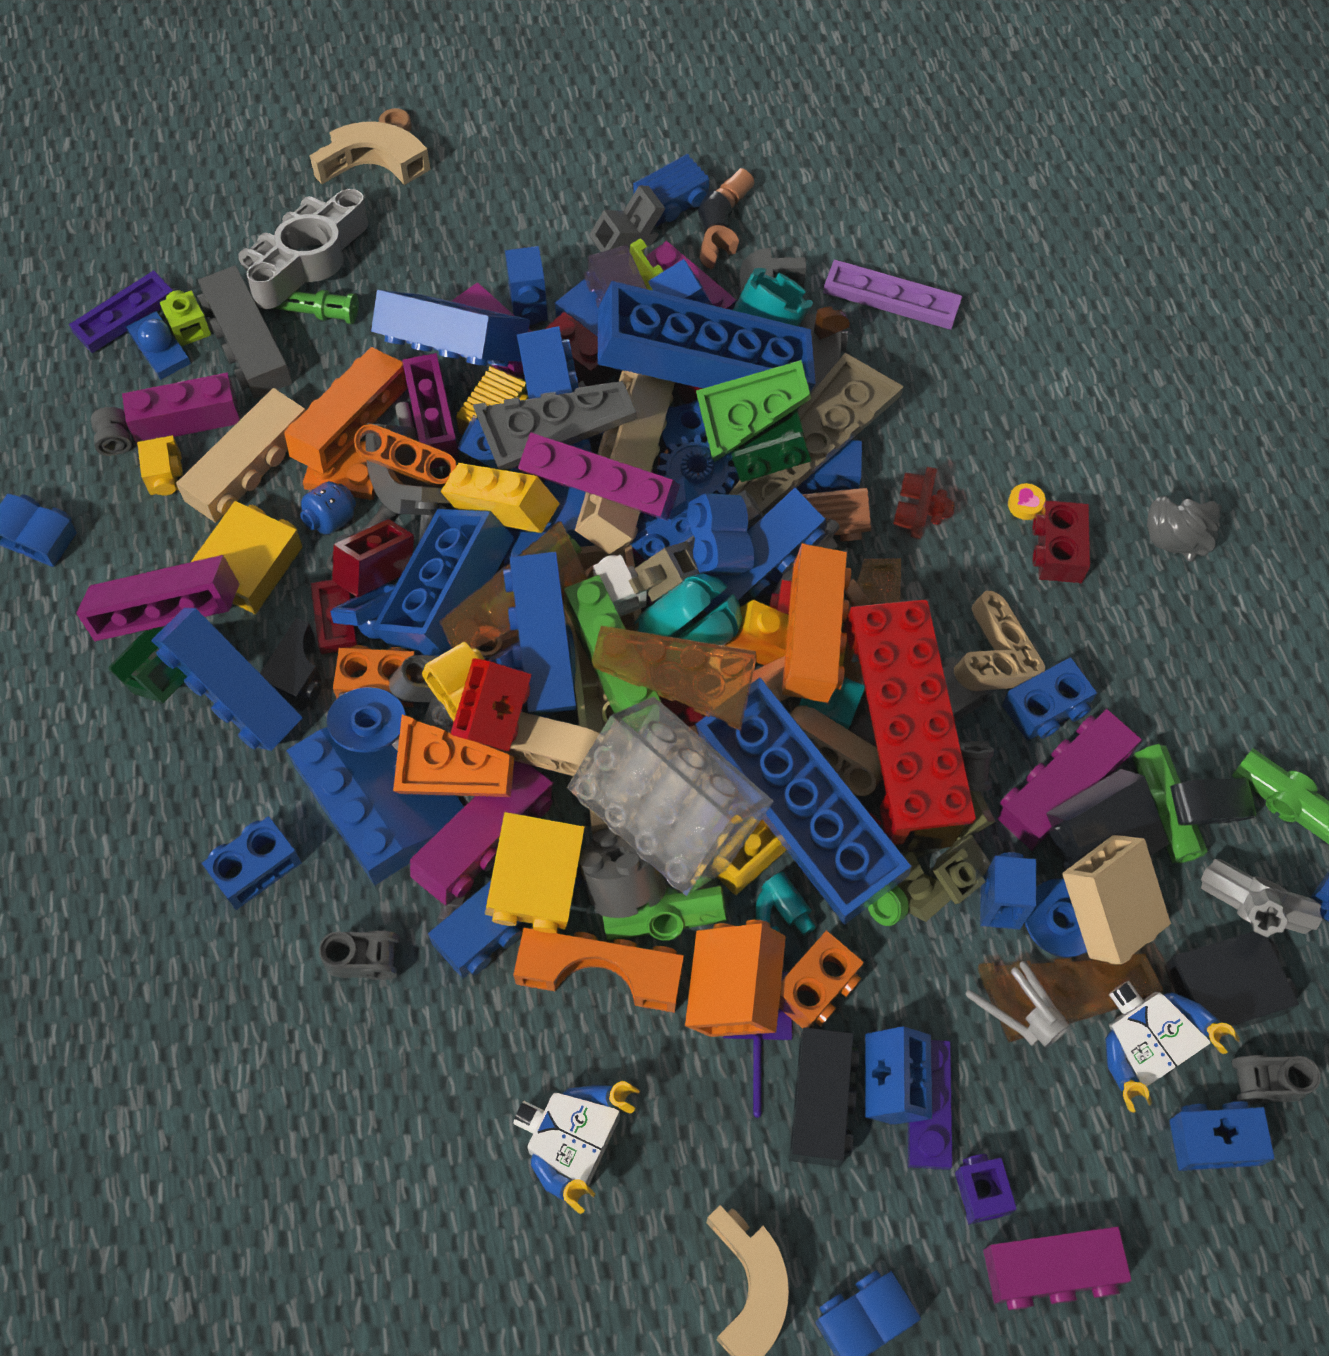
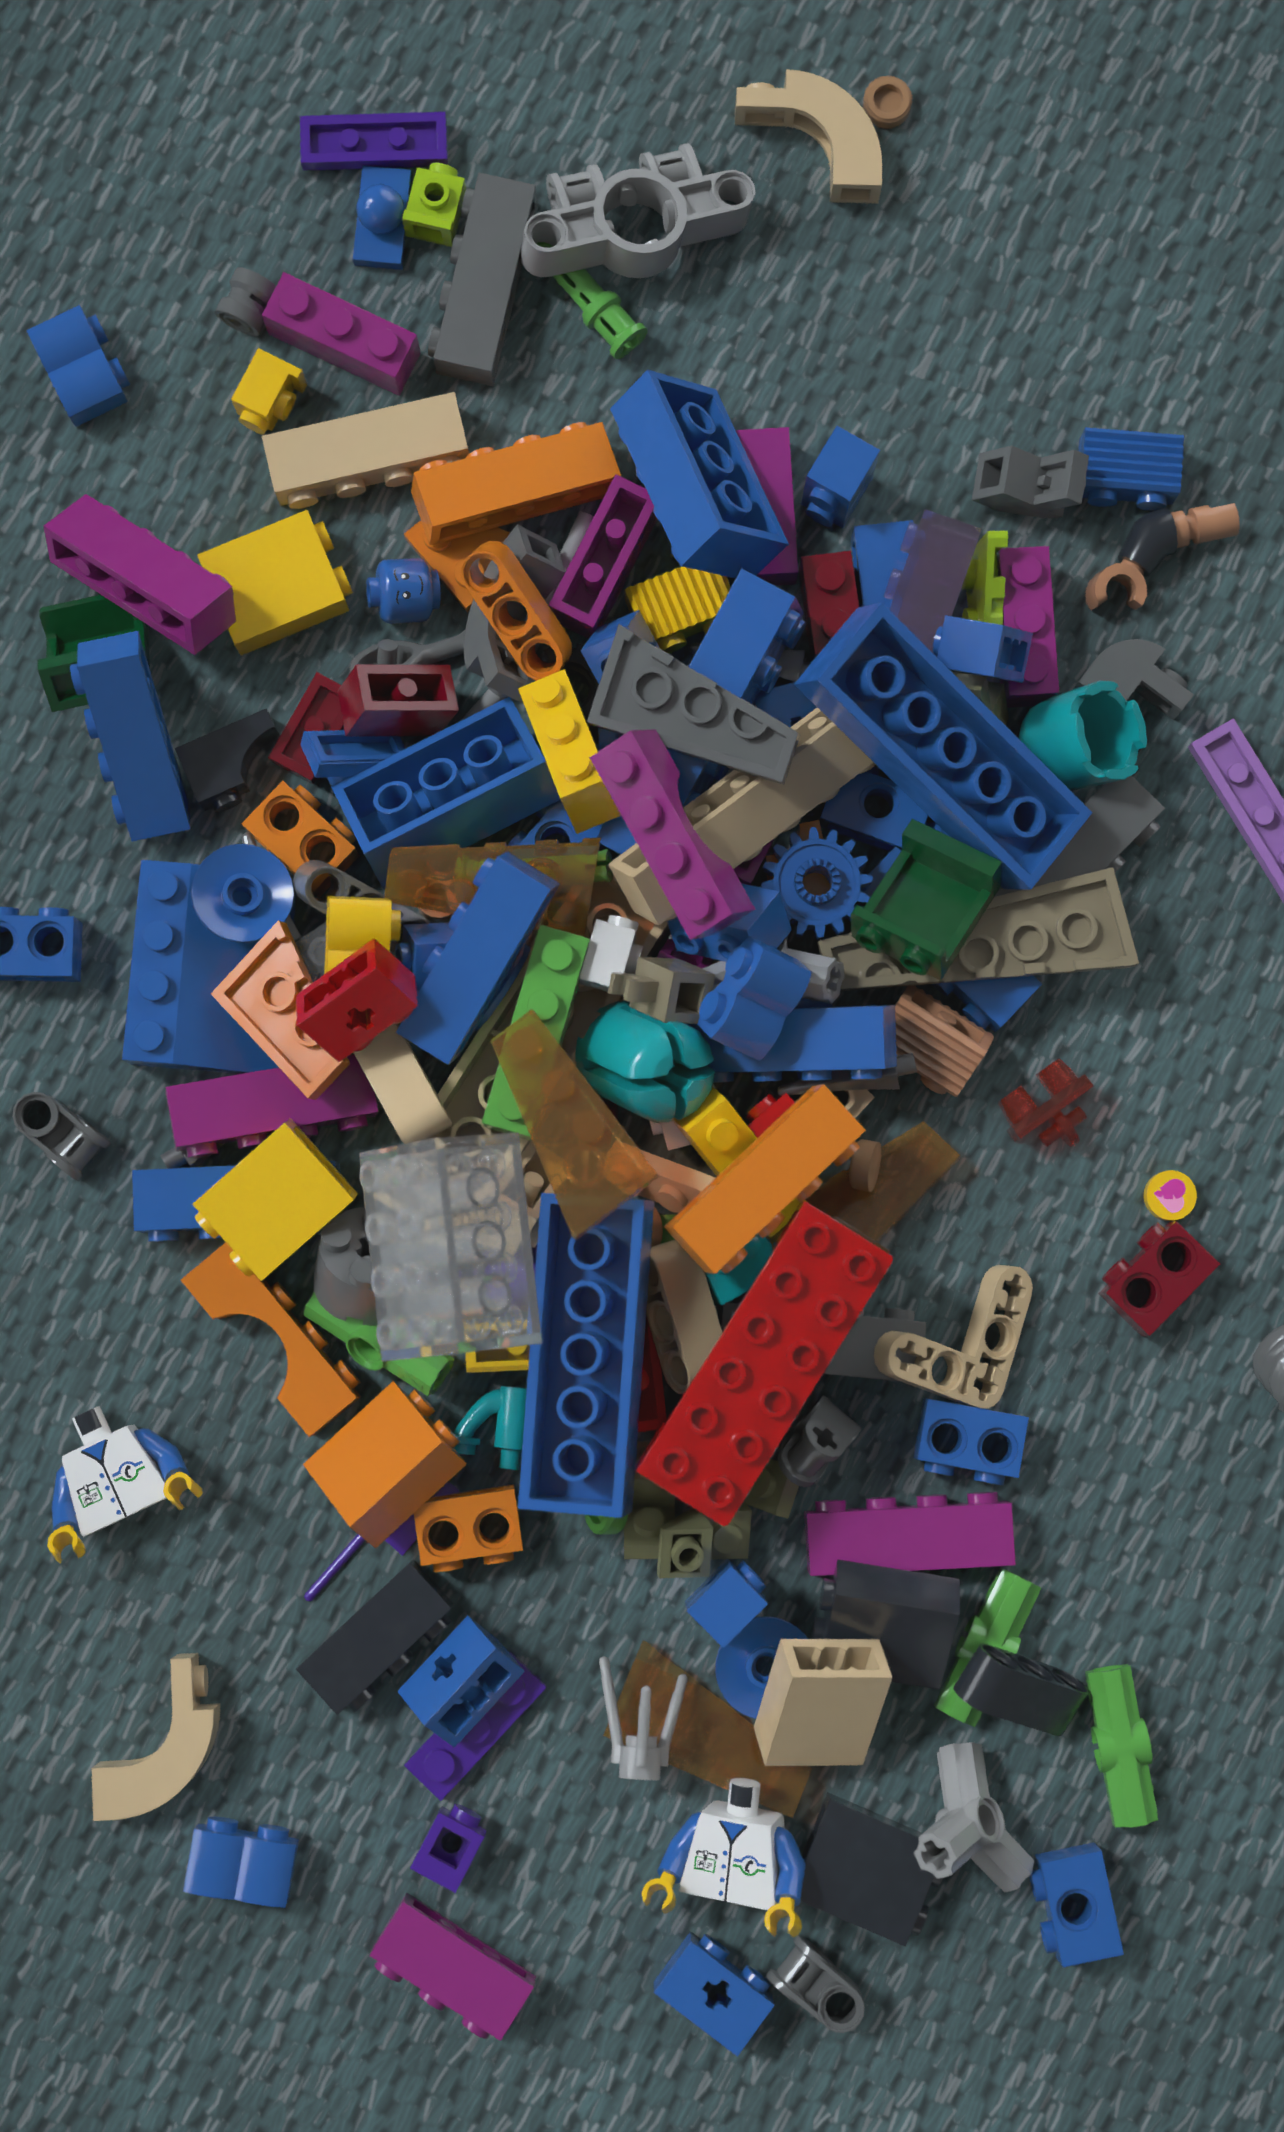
camera: 40 degrees right, 20 degrees up
bright green wing [696,360,812,462] -> none
reddish brown tile [814,307,850,340] -> none

